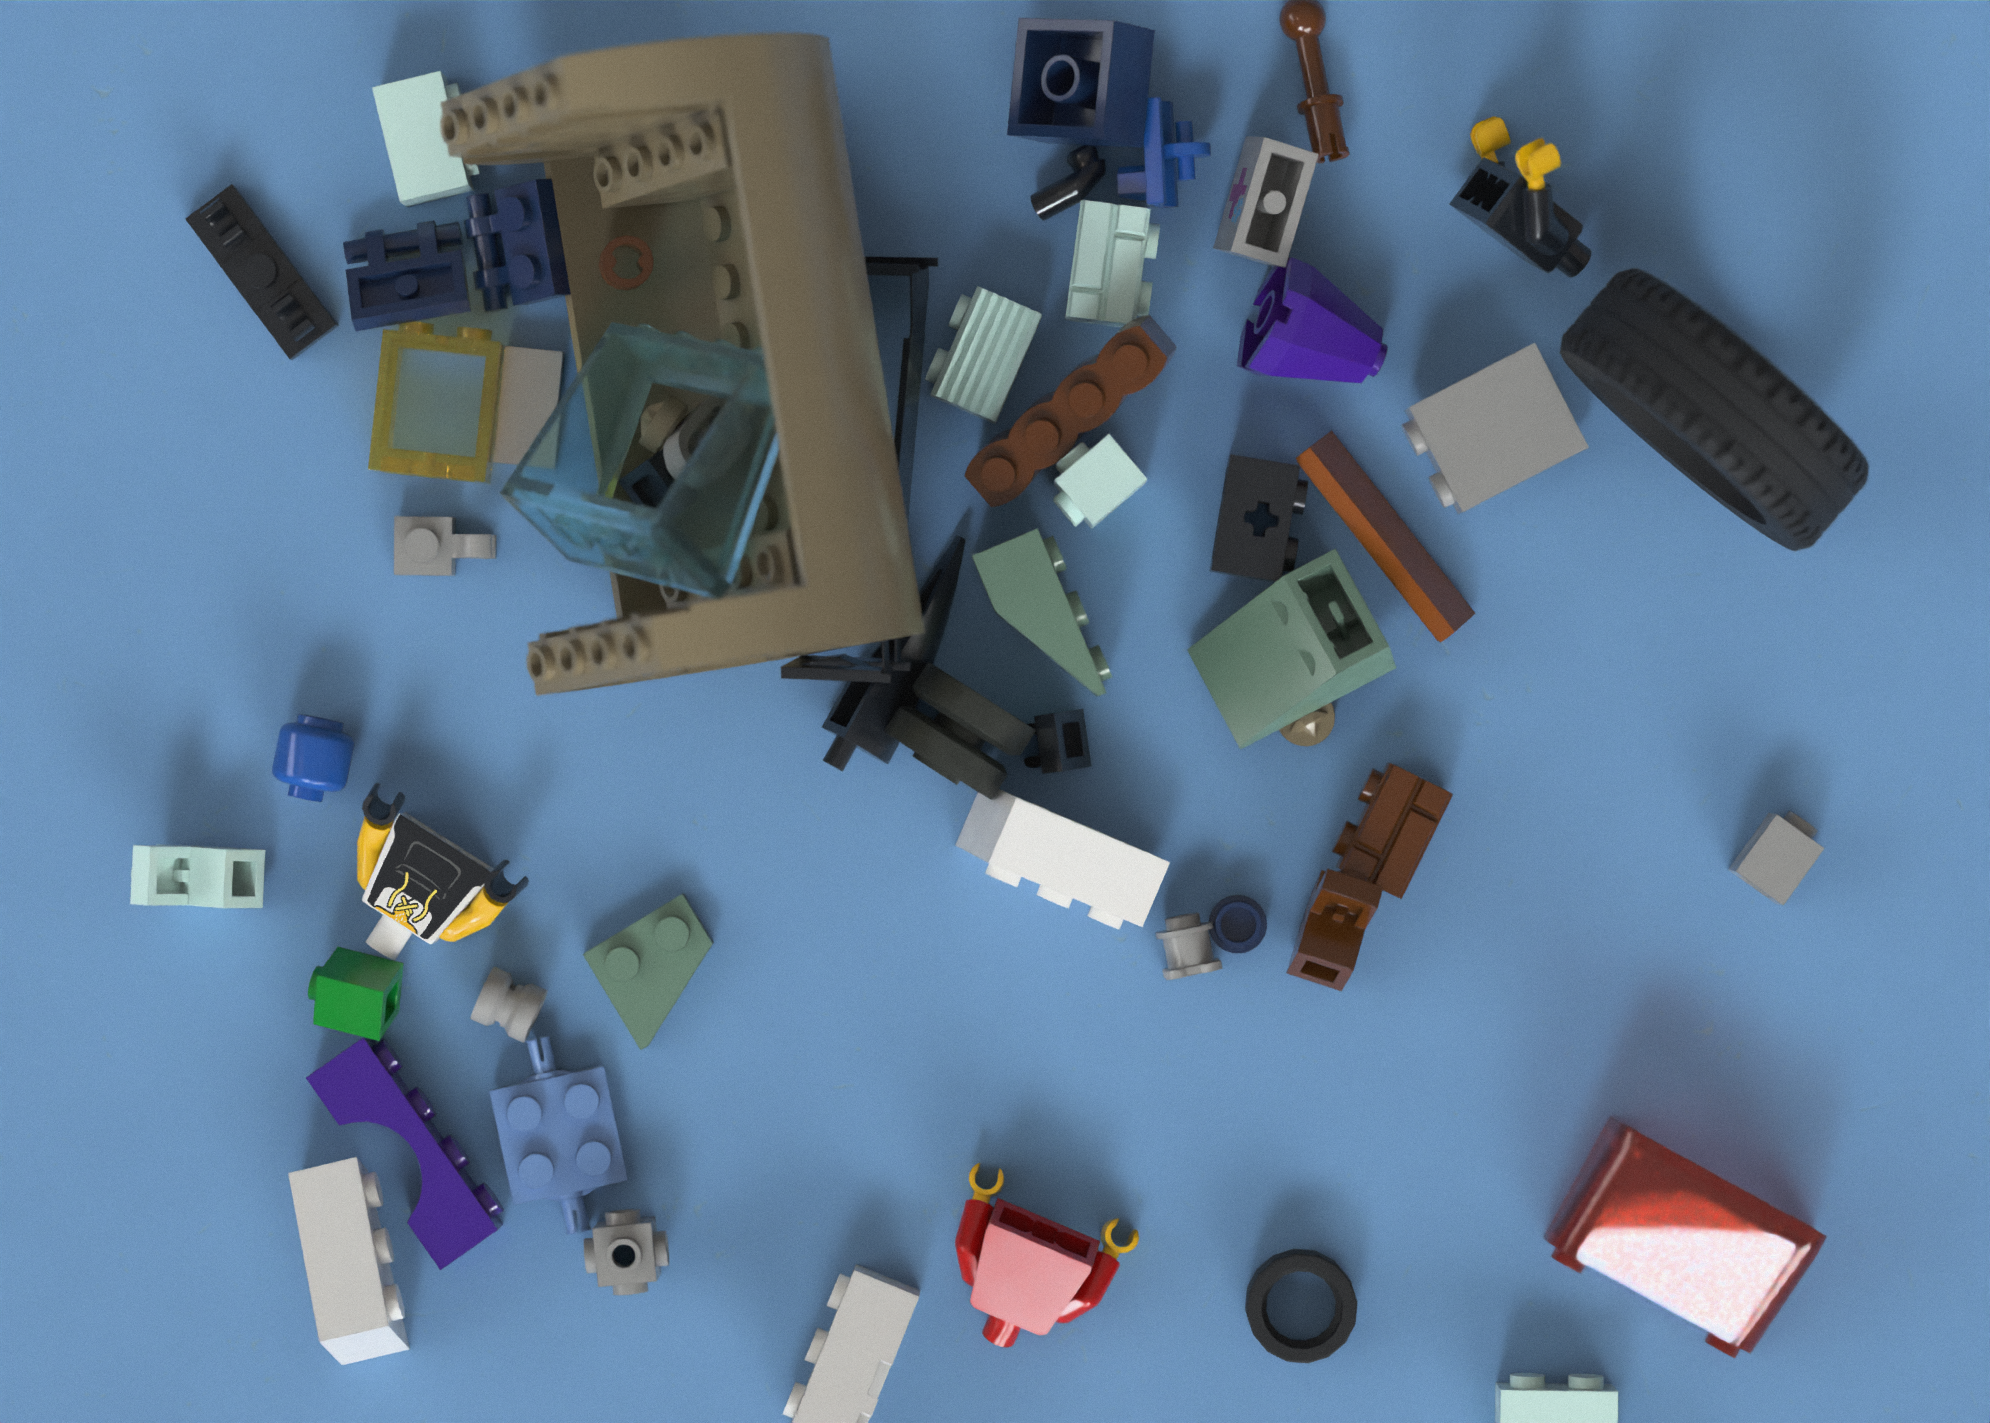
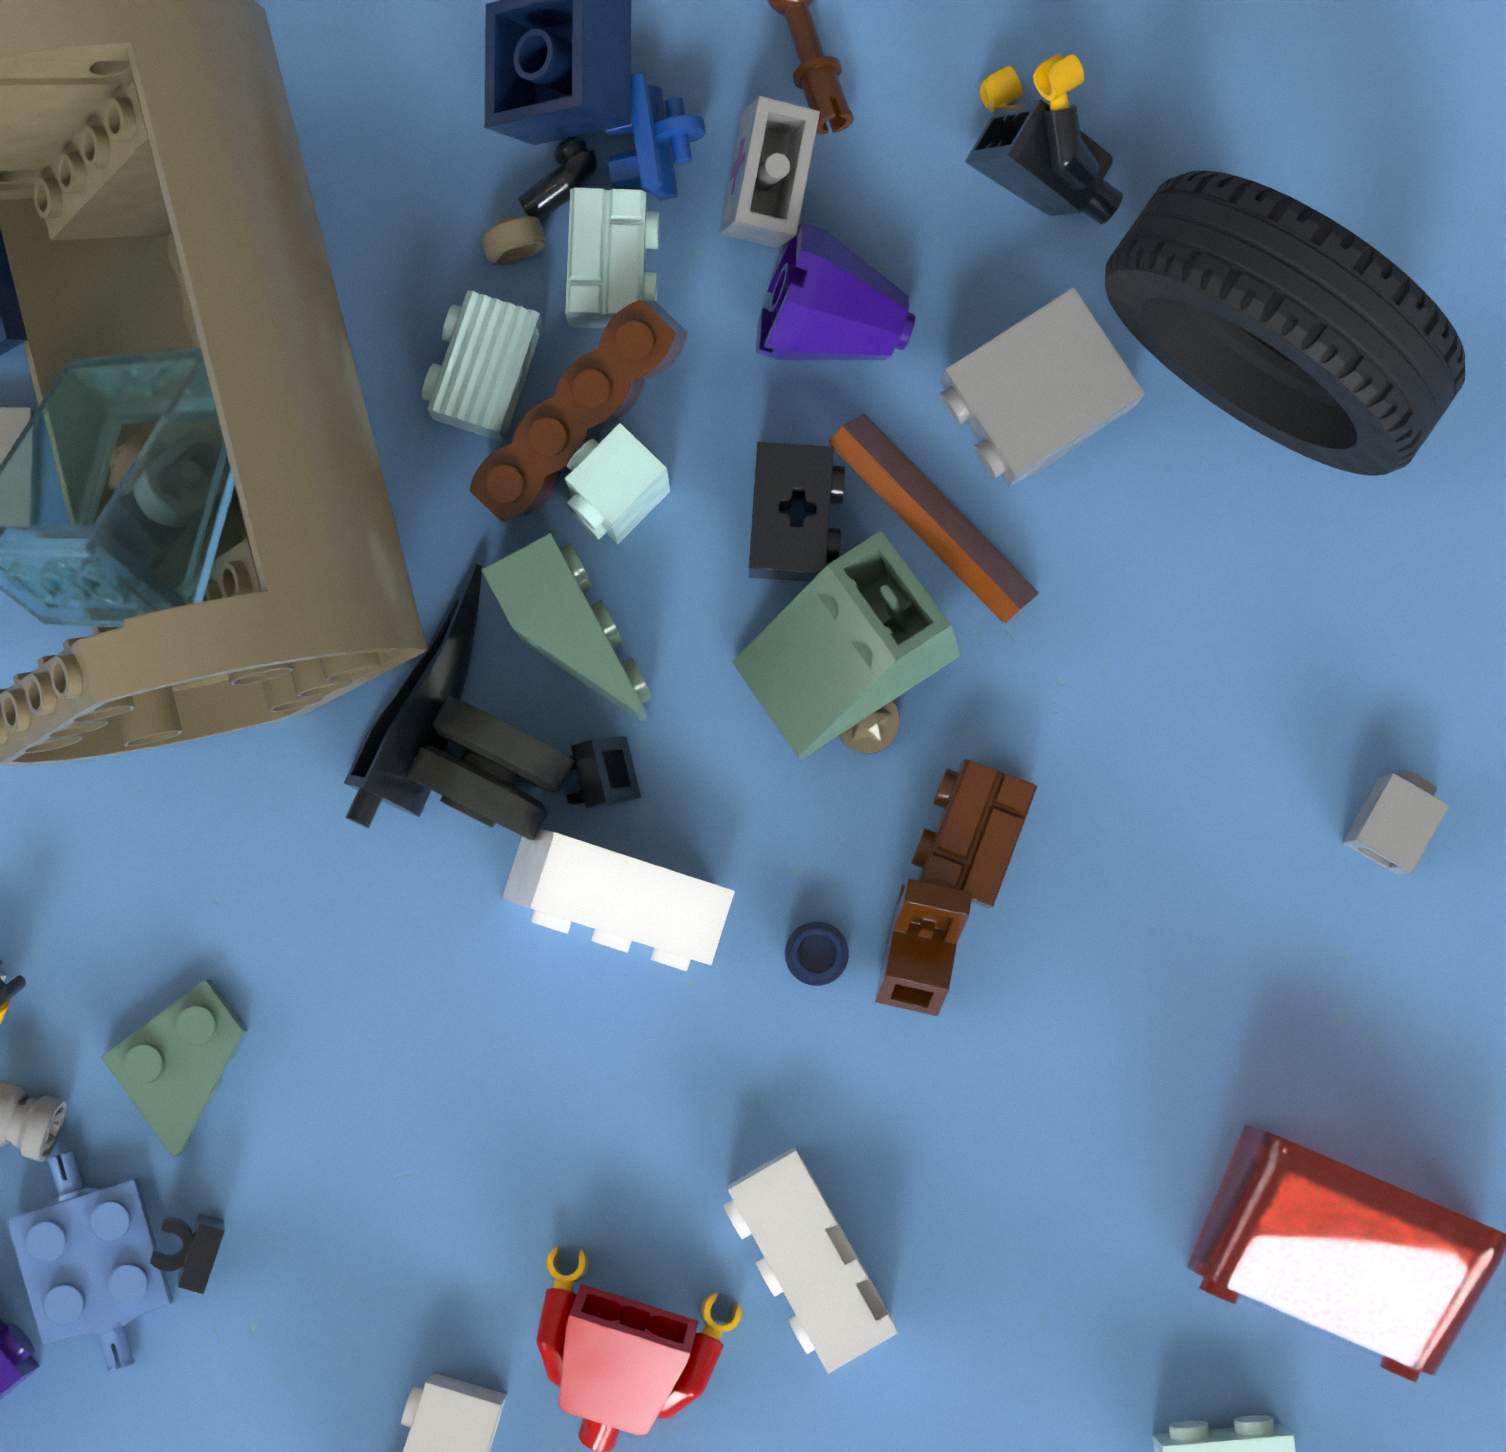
camera: 10 degrees left, 5 degrees down
light grey brick [584,1209,669,1295] -> none
reddish brown bush [598,235,654,291] -> none
black piece [781,256,938,683] -> none
light grey brick [1155,912,1223,980] -> none
black tyre [1245,1249,1357,1363] -> none
none -> black tile [150,1213,225,1294]
none -> dark tan tile [480,215,547,265]
none -> white wedge [723,1146,898,1374]

